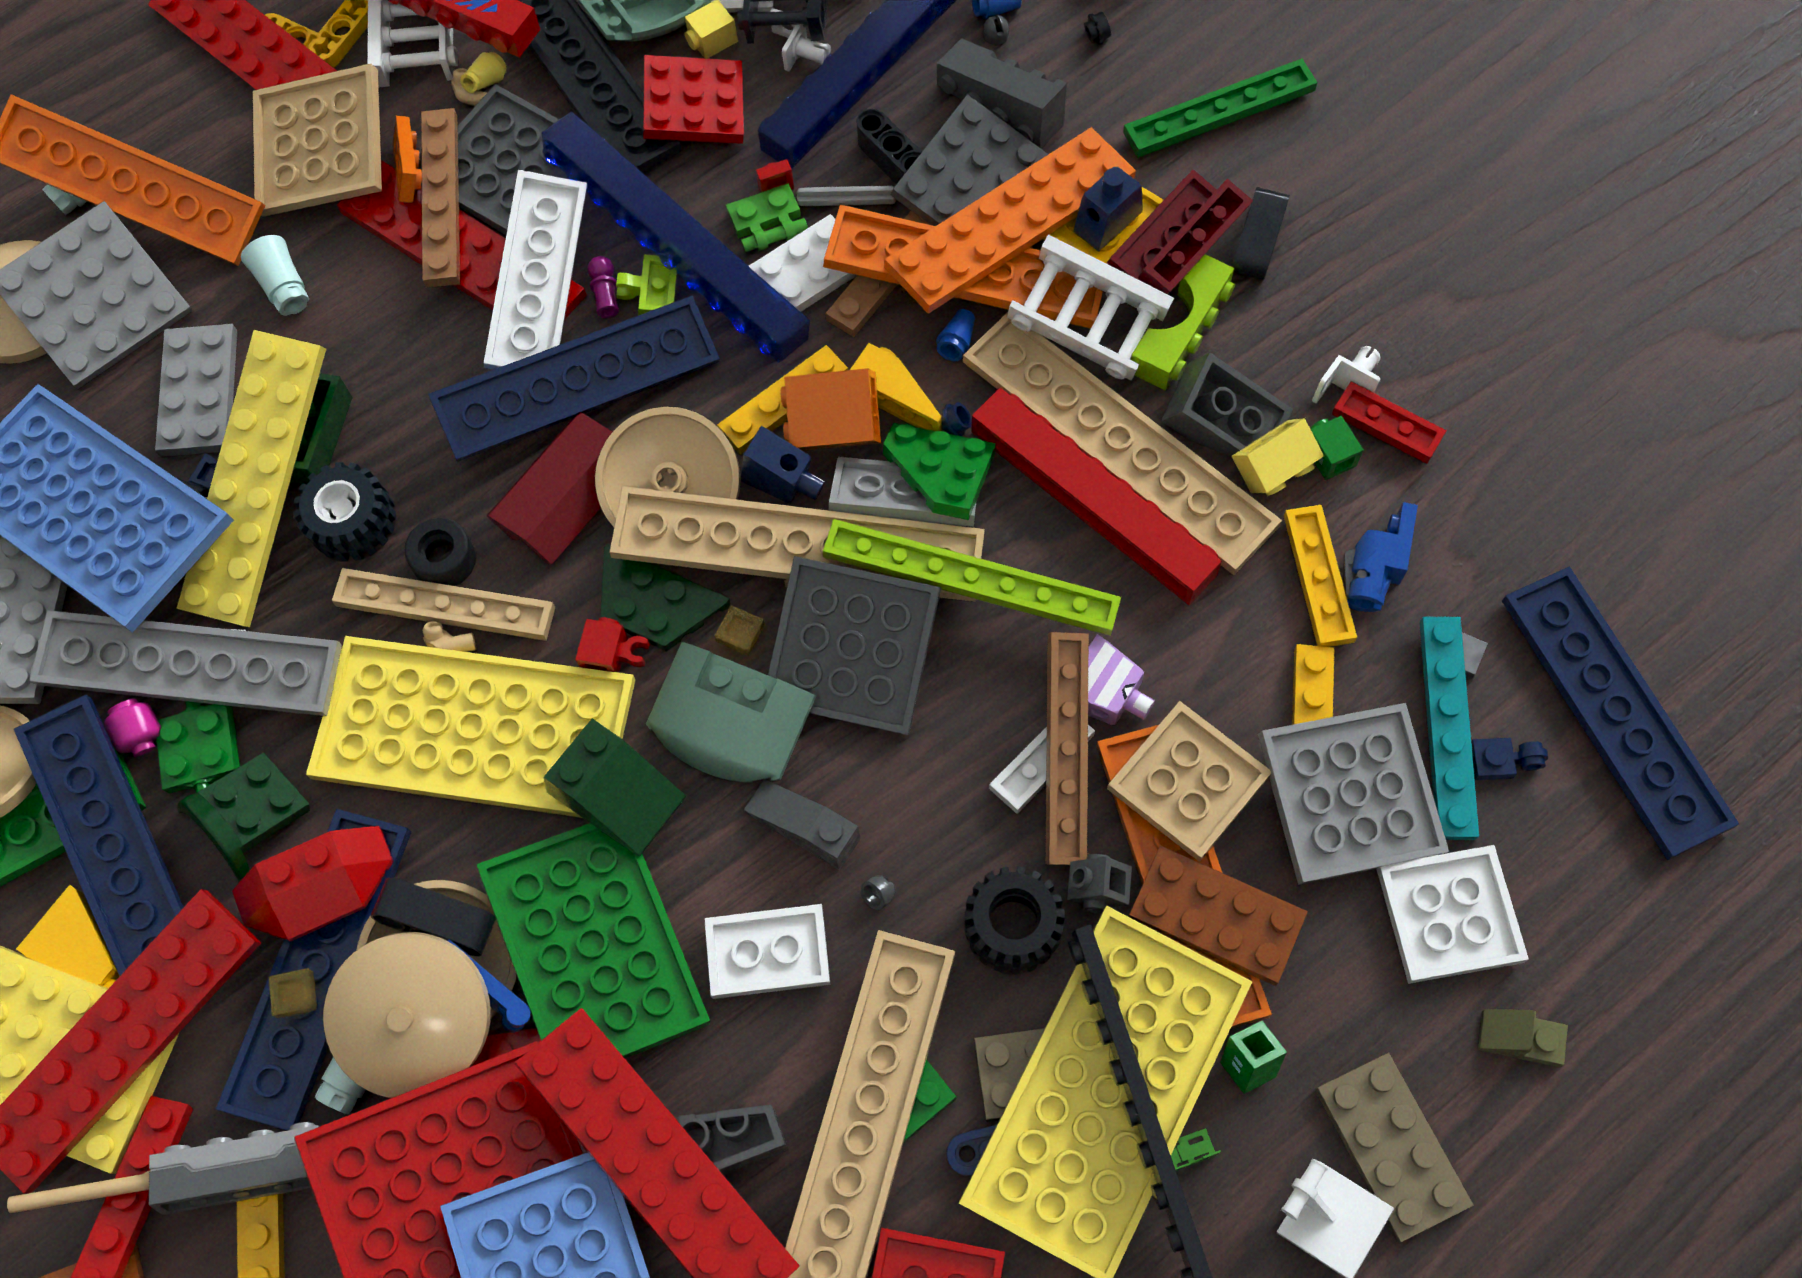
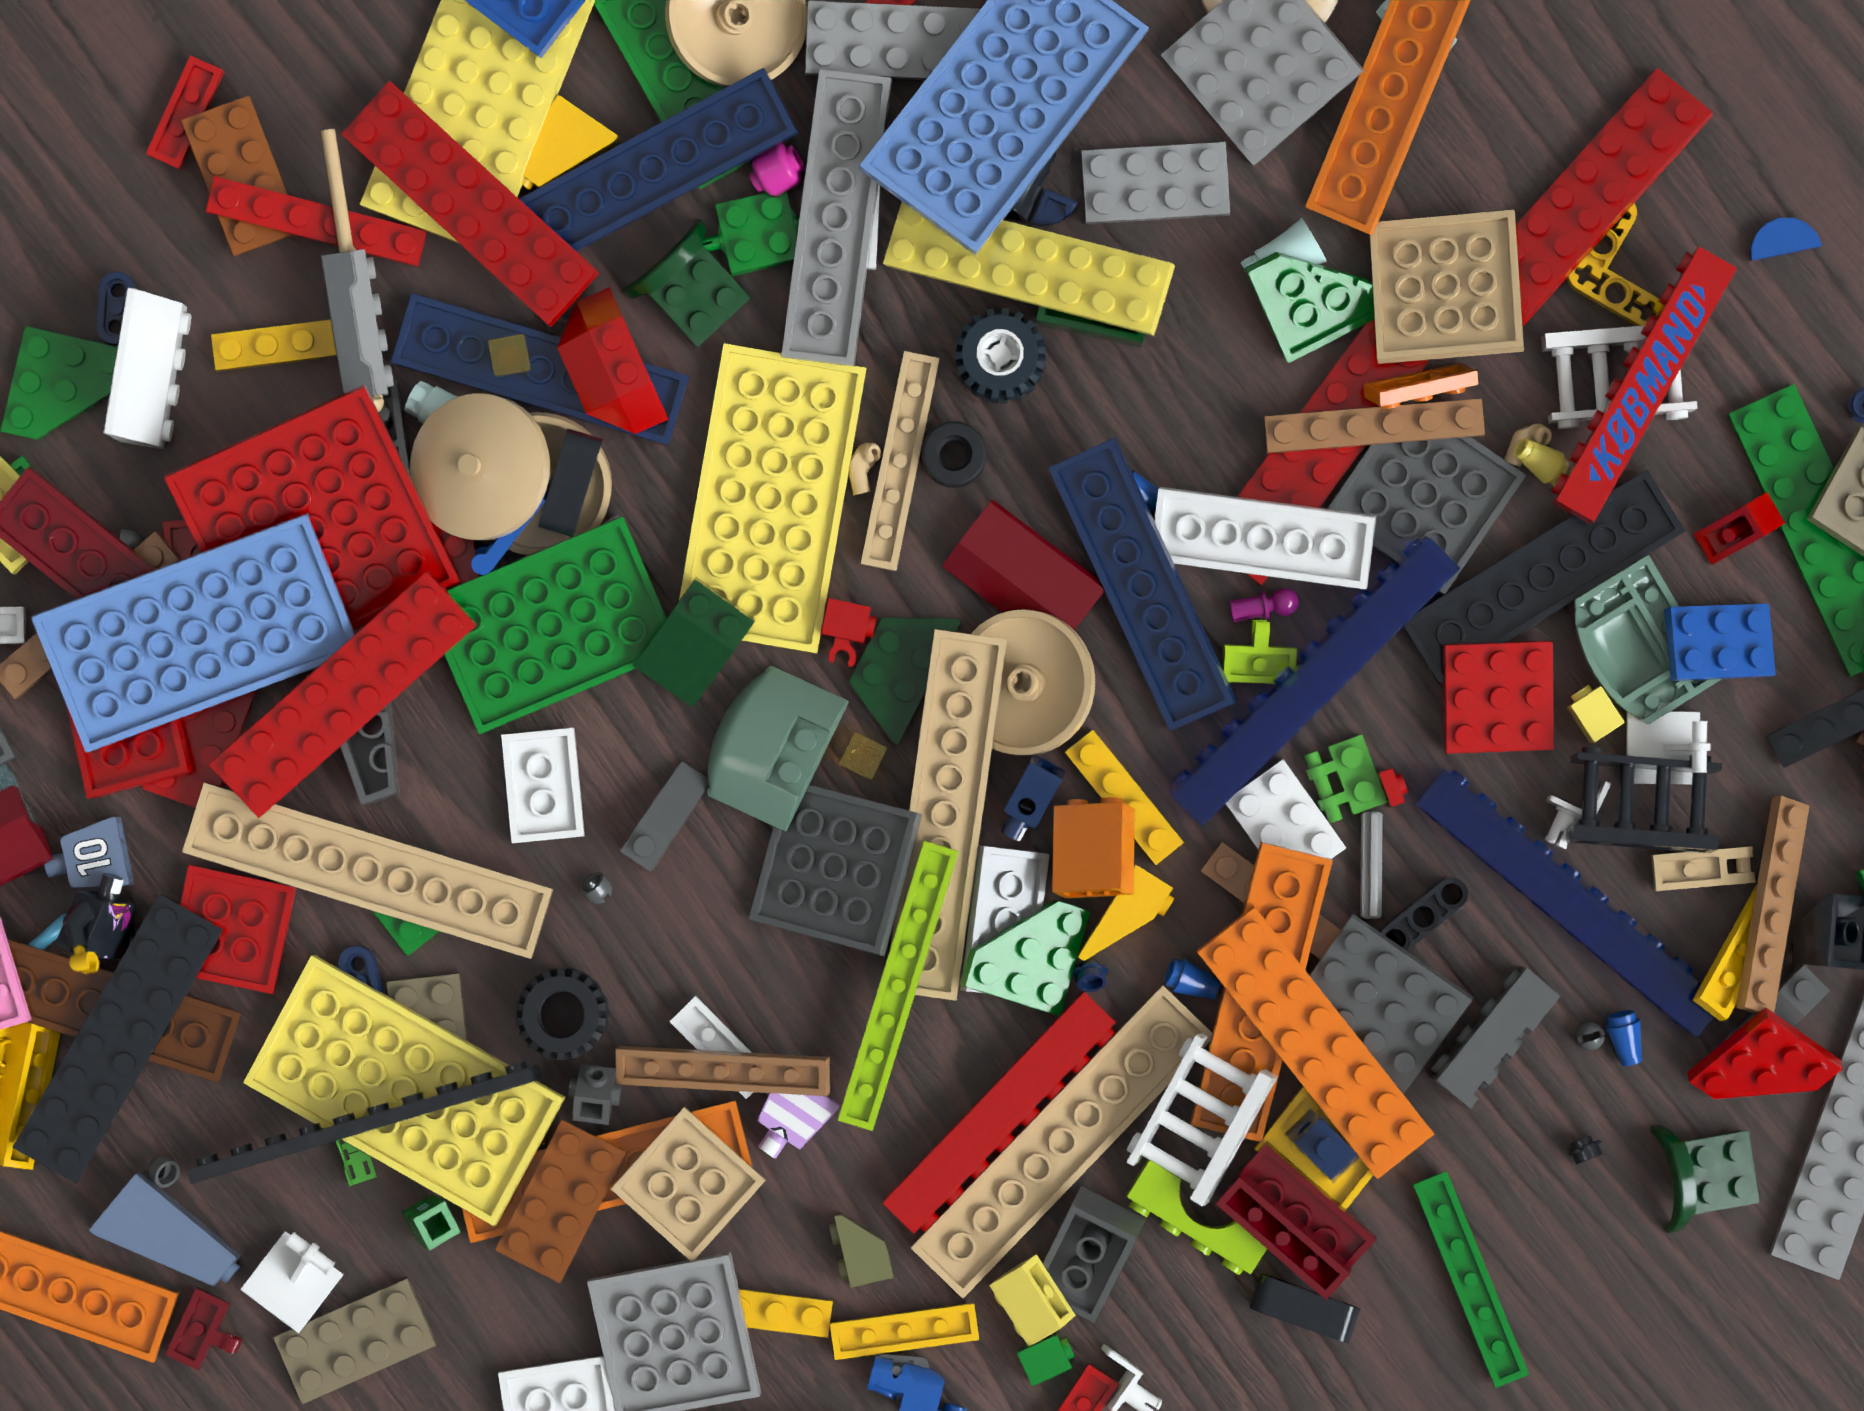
camera: 85 degrees right, 20 degrees up
none -> olive slope [829,1213,894,1288]
none -> plate [1244,252,1375,363]

